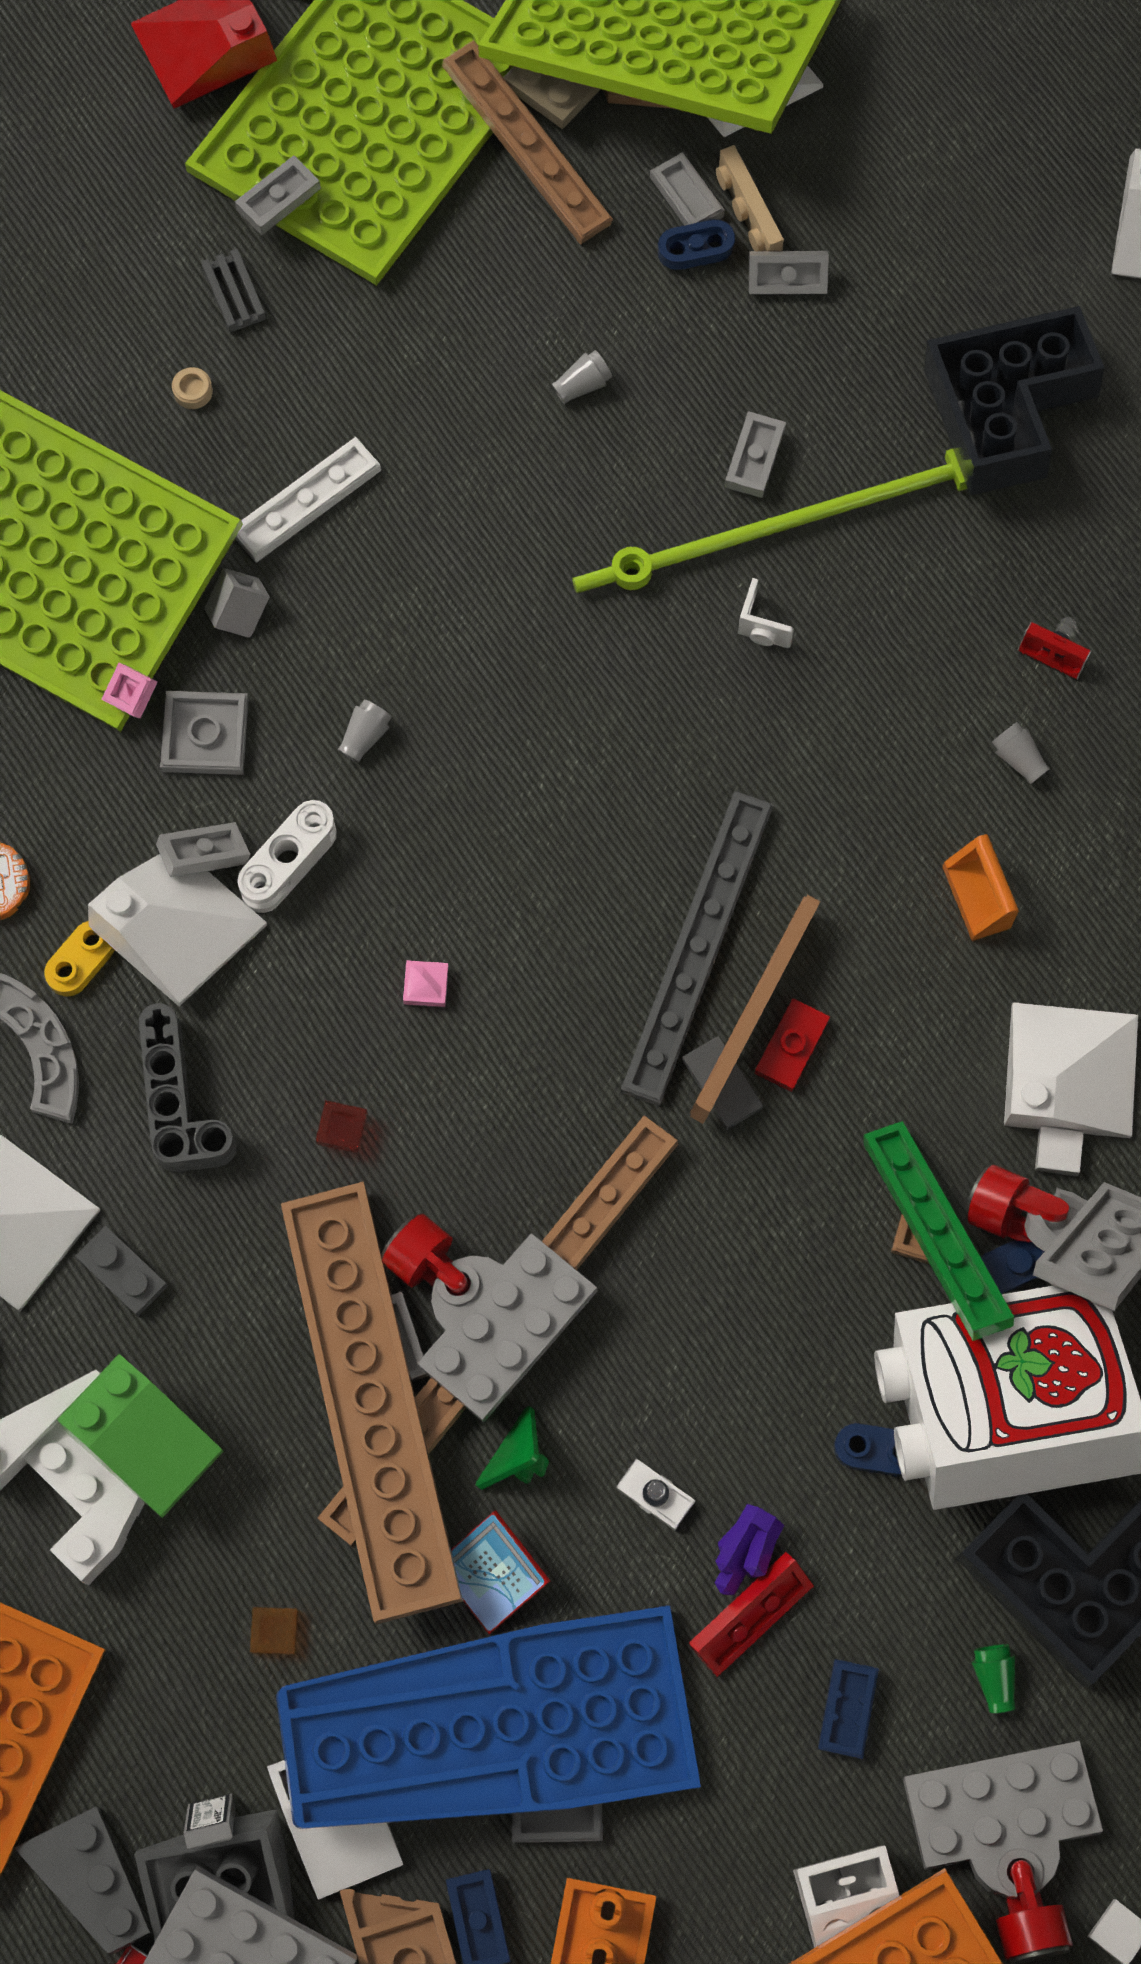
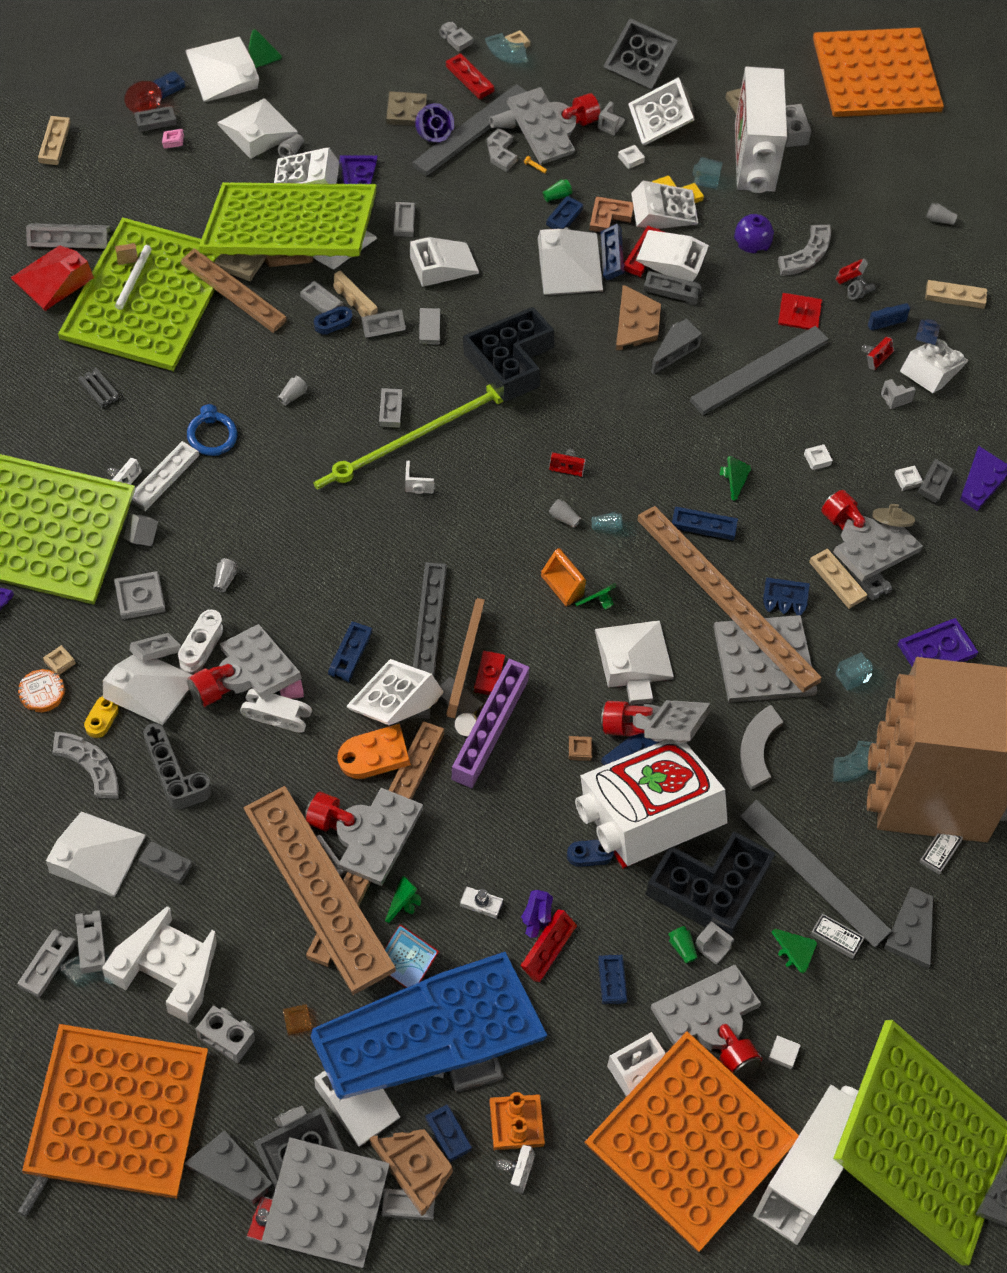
camera: 20 degrees left, 15 degrees down
bright green slope [57,1354,223,1518] -> none
bright pink tile [101,663,158,718] -> none
tan tile [172,367,213,409] -> none
light grey plate [235,155,321,235] -> none
clear red plate [315,1100,368,1153] -> none
green plate [864,1121,1014,1341] -> none
none -> tan tile [43,645,76,675]
none -> white piece [107,458,142,485]
none -> medium nougat tile [115,243,138,265]
none -> white bar [115,245,152,310]
none -> blue piece [187,404,238,456]
none -> light grey plate [187,624,302,707]
none -> light grey brick [196,1005,255,1064]
none -> white piece [240,689,312,733]
none -> dark blue plate [328,621,372,682]
none -> orange plate [337,723,411,779]
none -> white slope [346,659,444,725]
none -> light grey tile [394,202,415,237]
none -> white slope [410,237,479,287]
none -> light grey tile [419,308,440,345]
none -> medium lavender brick [451,659,530,788]
none -> white tile [455,713,477,736]
none -> green piece [575,583,617,610]
none -> clear light blue cone [592,511,623,533]
none -> light grey panel [694,921,734,964]

